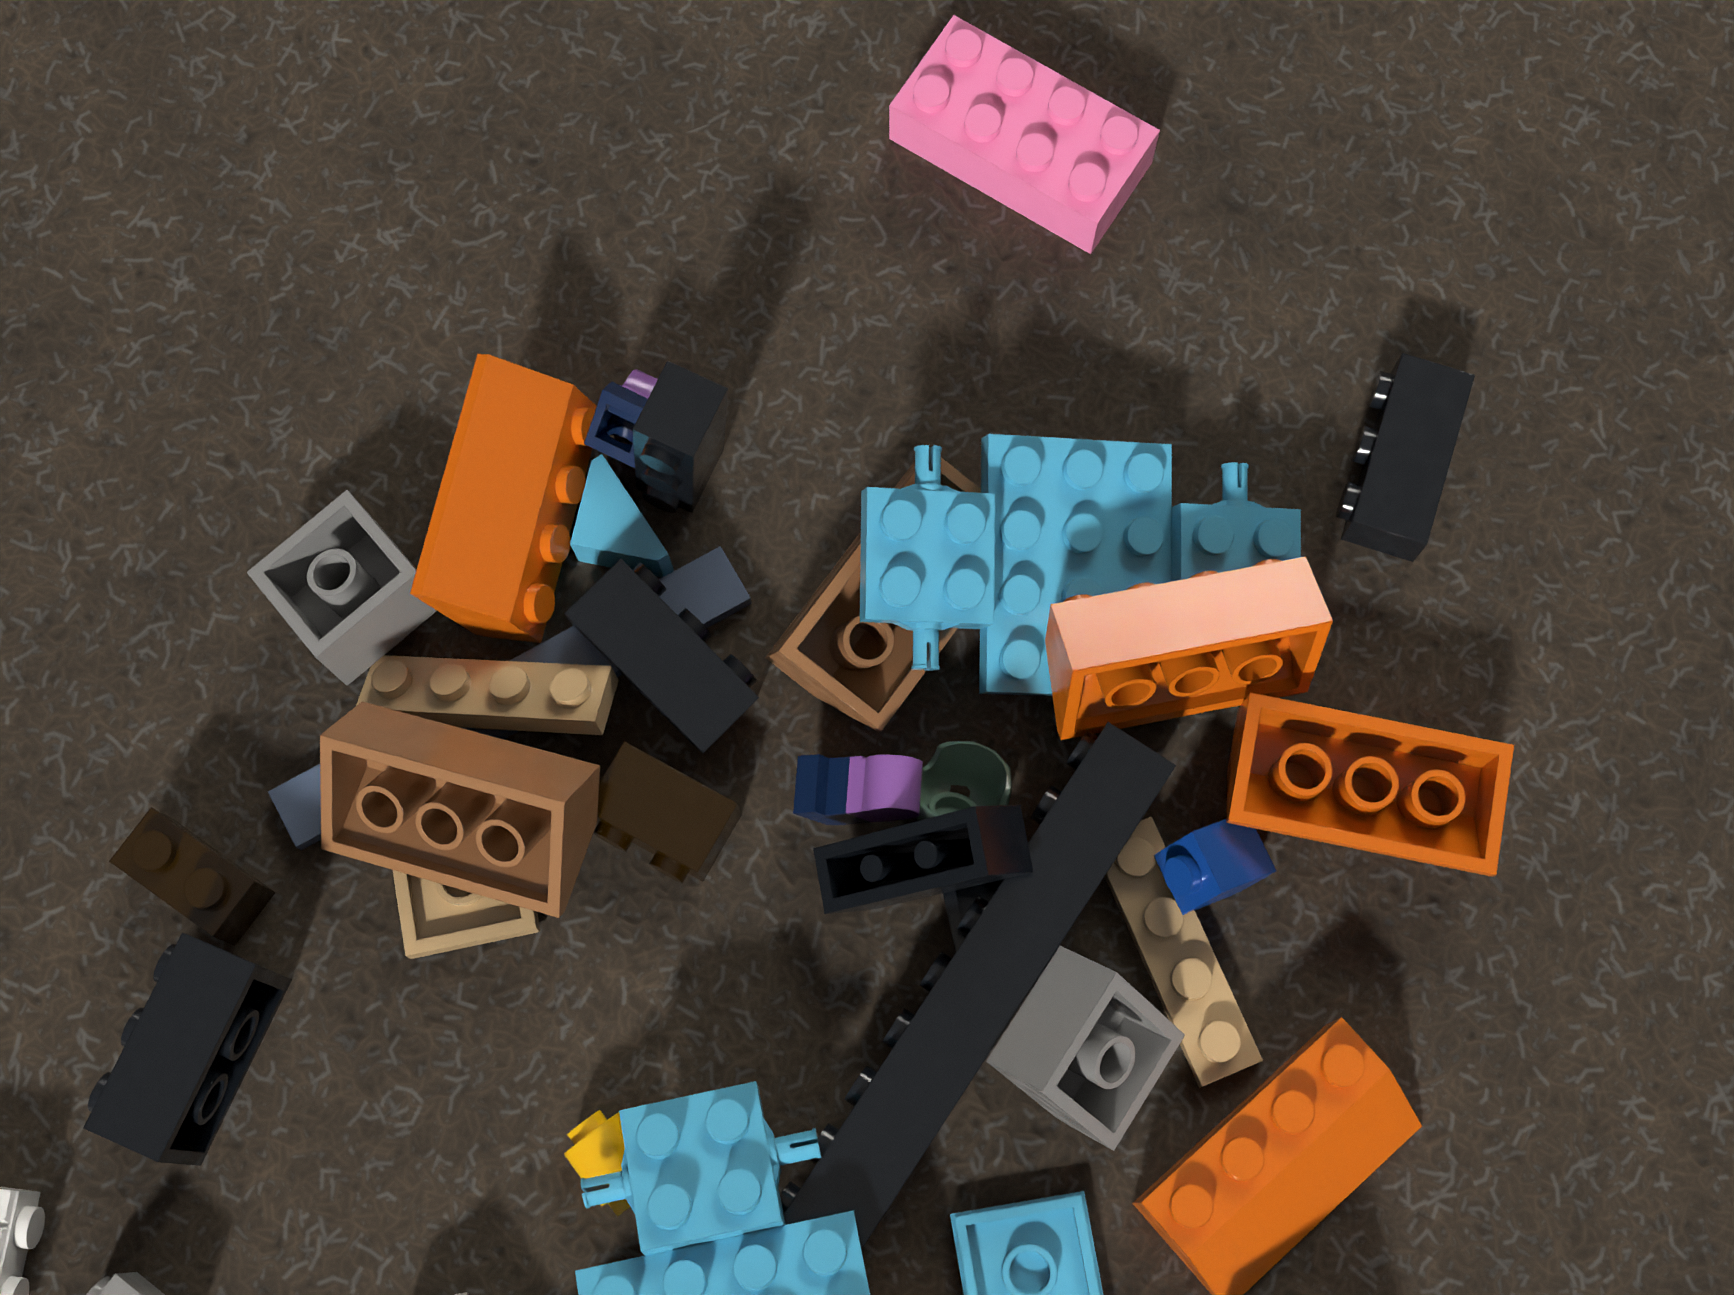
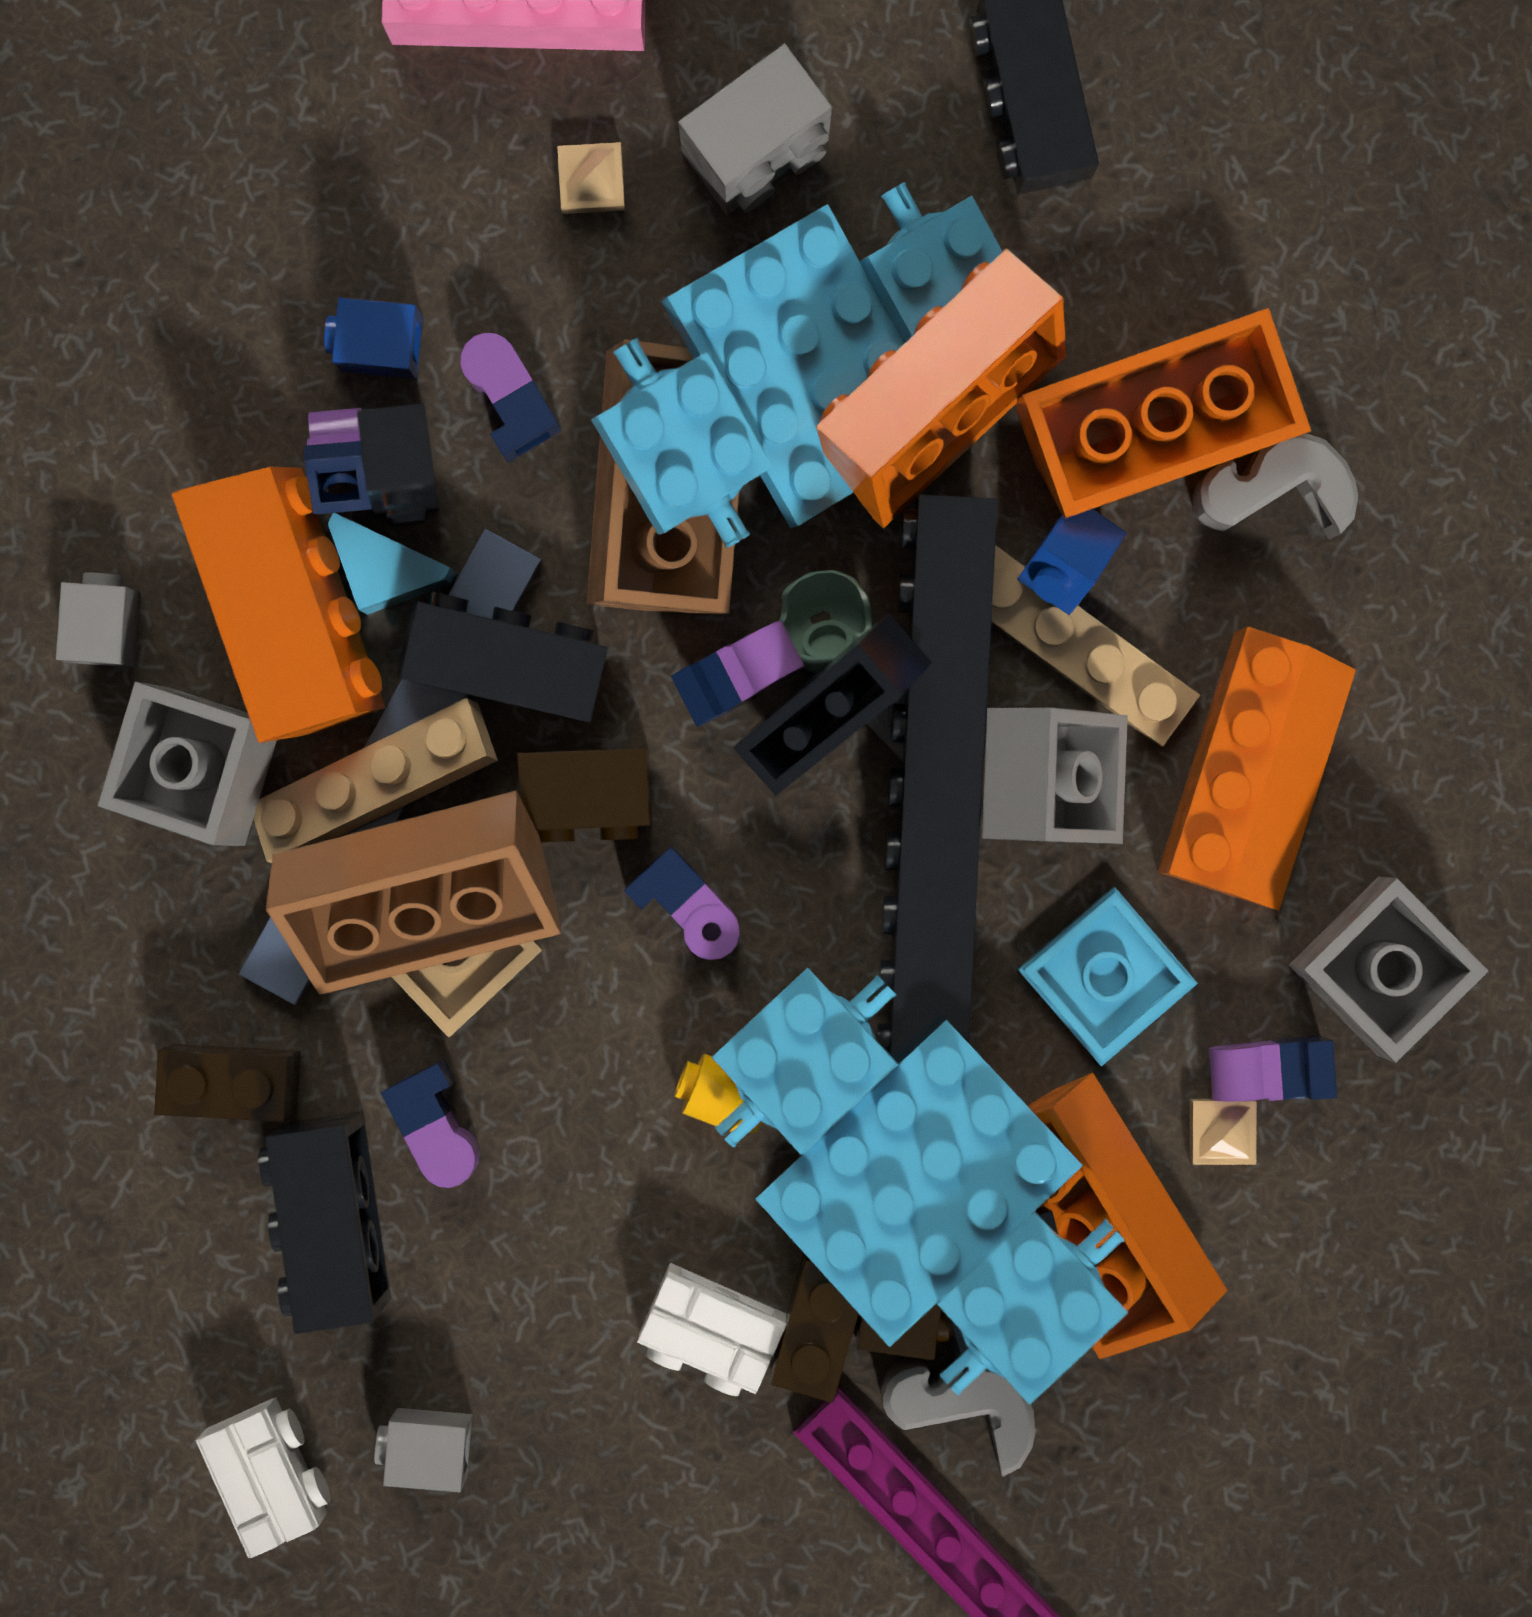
camera: 35 degrees left, 15 degrees up
none -> light grey brick [56,572,140,668]
none -> blue brick [324,297,423,379]
none -> leg [381,1059,480,1188]
none -> leg [460,333,562,463]
none -> tan tile [557,142,625,214]
none -> leg [624,845,740,960]
none -> light grey brick [678,44,832,215]
none -> light grey animal [1192,433,1359,540]

